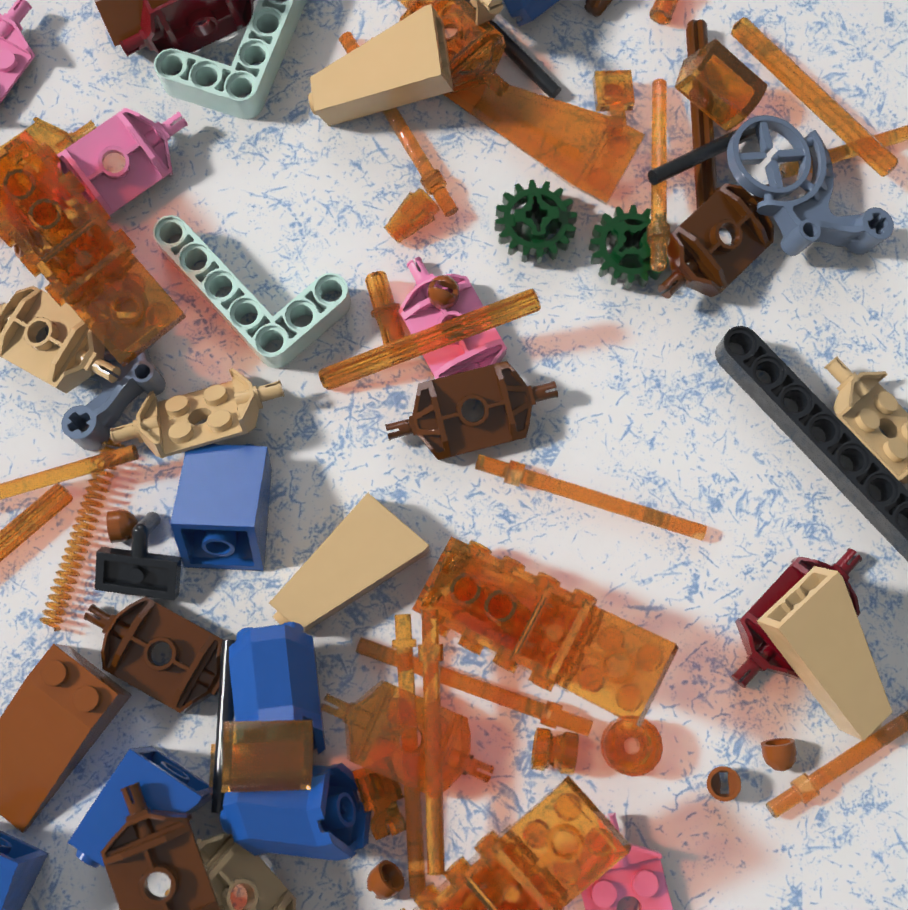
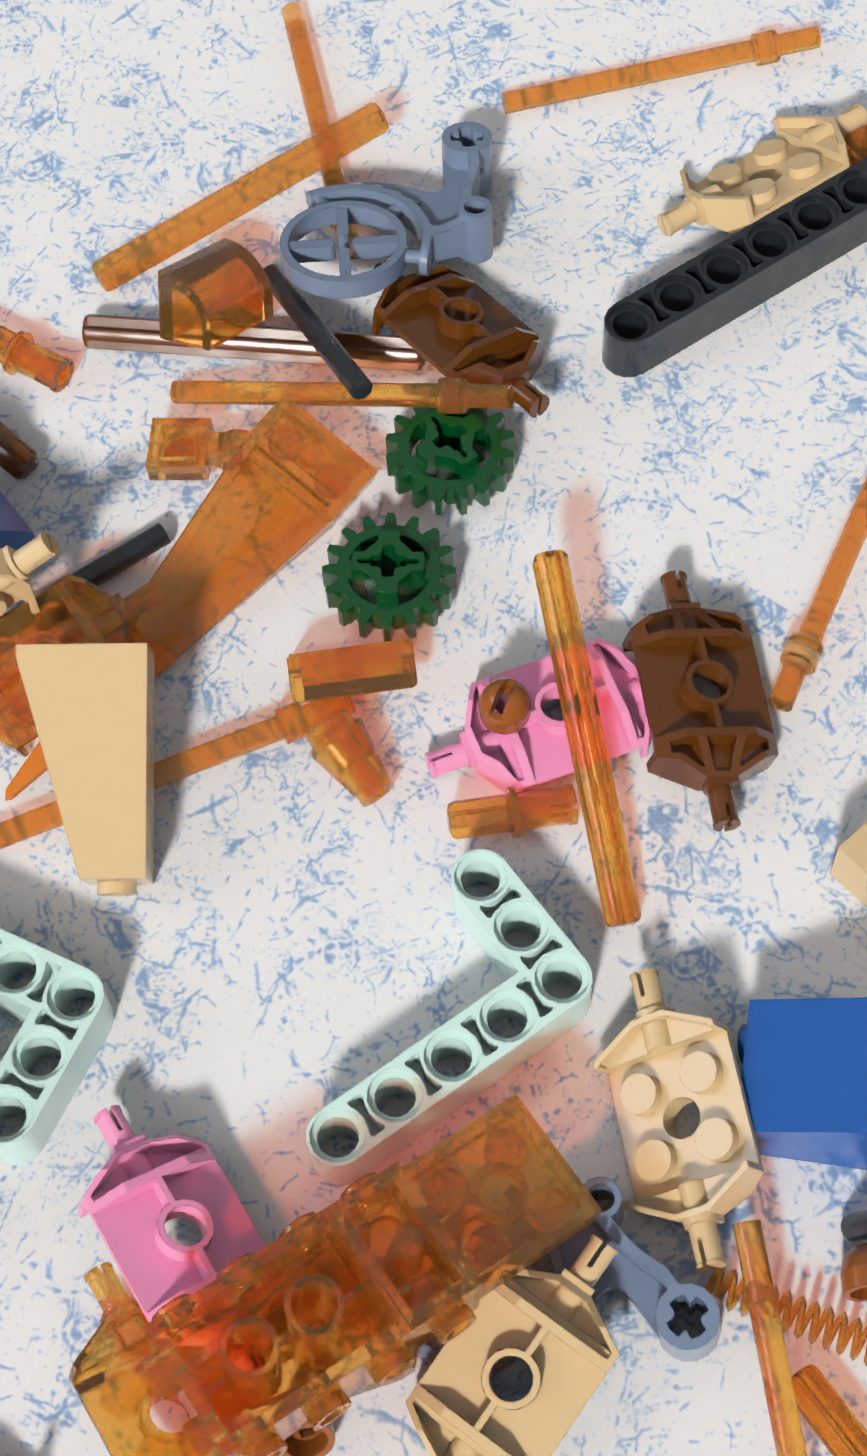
camera: 80 degrees left, 15 degrees down
none -> clear orange slope [286,638,418,703]

